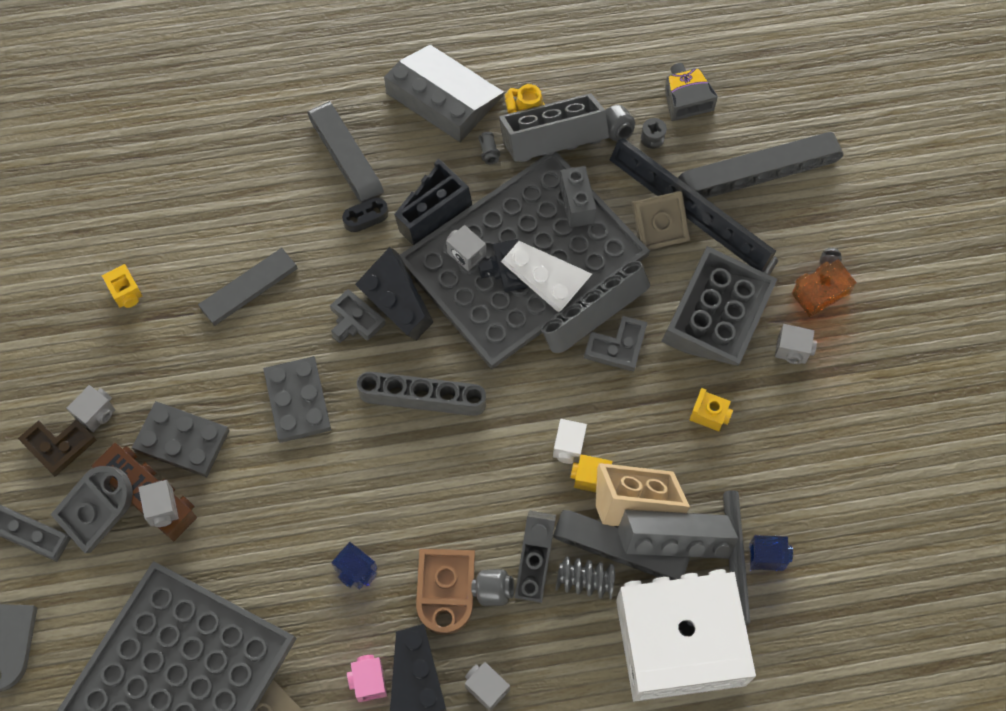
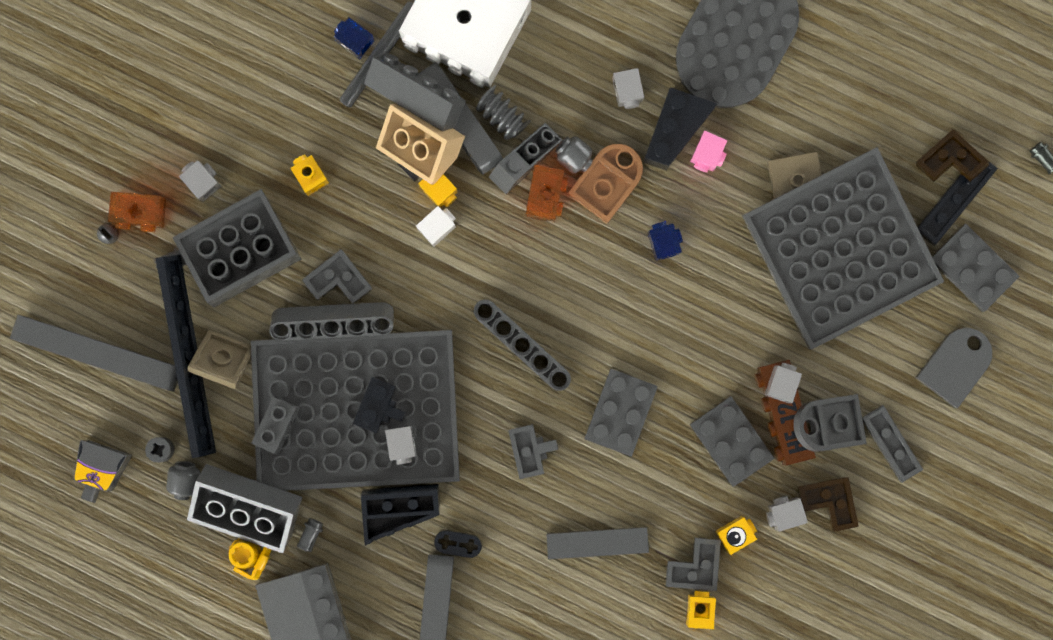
camera: 145 degrees left, 20 degrees up
black wedge [355,247,433,341] -> none
white wing [501,241,592,313] -> none
none -> clear orange brick [526,165,568,222]
none -> dark grey plate [665,537,721,591]
none -> yellow brick [715,516,757,555]

